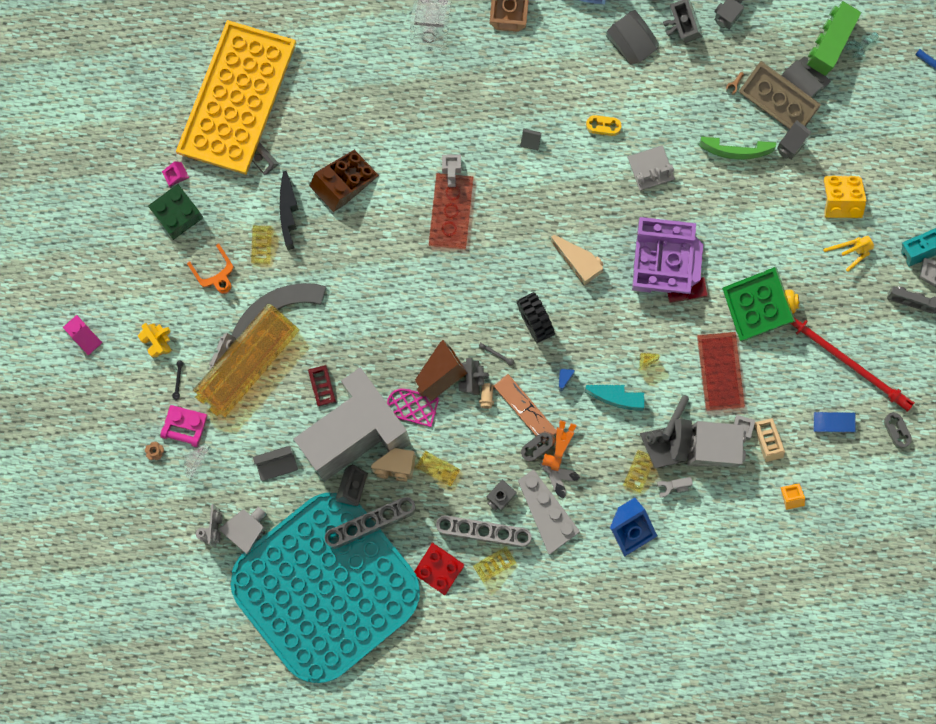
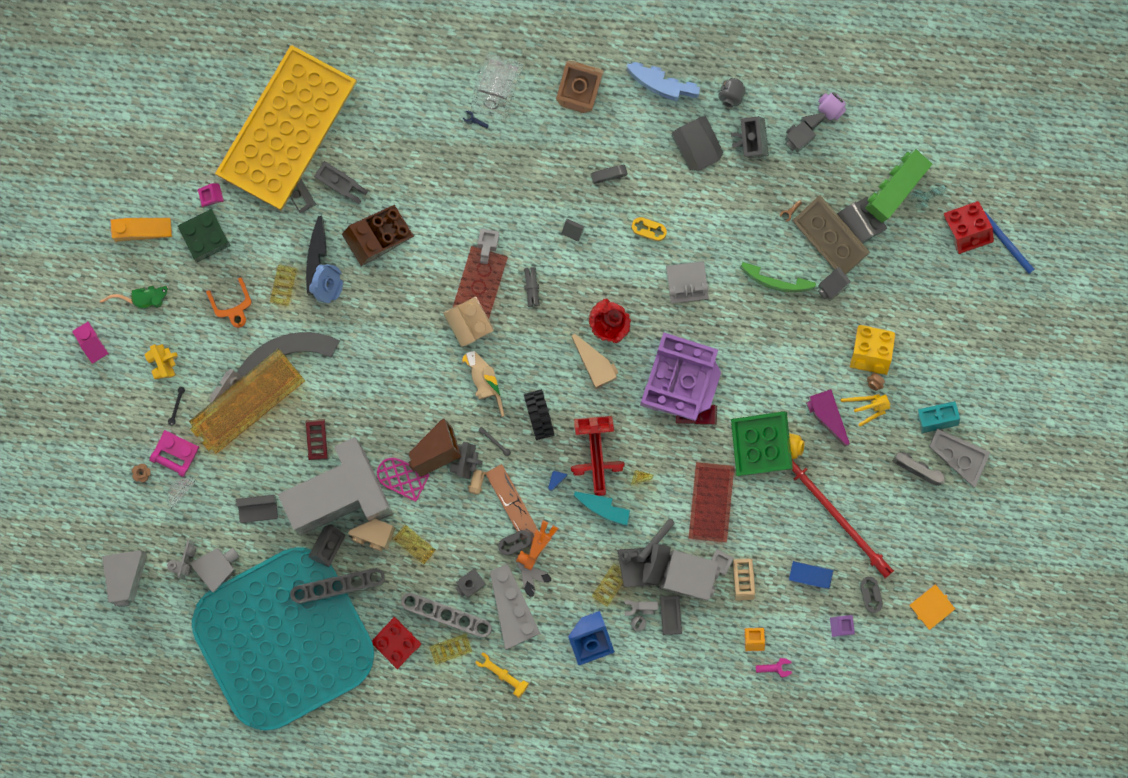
camera: 10 degrees right, 5 degrees up
none -> green animal [99,286,168,309]
none -> light grey slope [102,550,147,607]
none -> light orange slope [110,218,172,242]
none -> medium blue plate [309,264,343,303]
none -> dark grey hinge [314,161,368,204]
none -> tan brick [443,296,494,347]
none -> tan animal [462,351,504,417]
none -> dark blue hand [463,111,489,129]
none -> yellow piece [475,652,529,698]
none -> dark grey pin [524,267,540,307]
none -> red piece [571,416,625,496]
none -> red hair [589,298,631,343]
none -> dark grey beam [591,165,628,184]
none -> light grey hinge [631,616,646,631]
none -> dark grey tile [660,595,682,635]
none -> dark pink bar [756,658,792,678]
none -> magenta slope [806,389,850,447]
none -> medium lavender slope [830,615,855,637]
none -> medium nougat plate [867,373,885,391]
none -> red bracket [944,201,994,254]

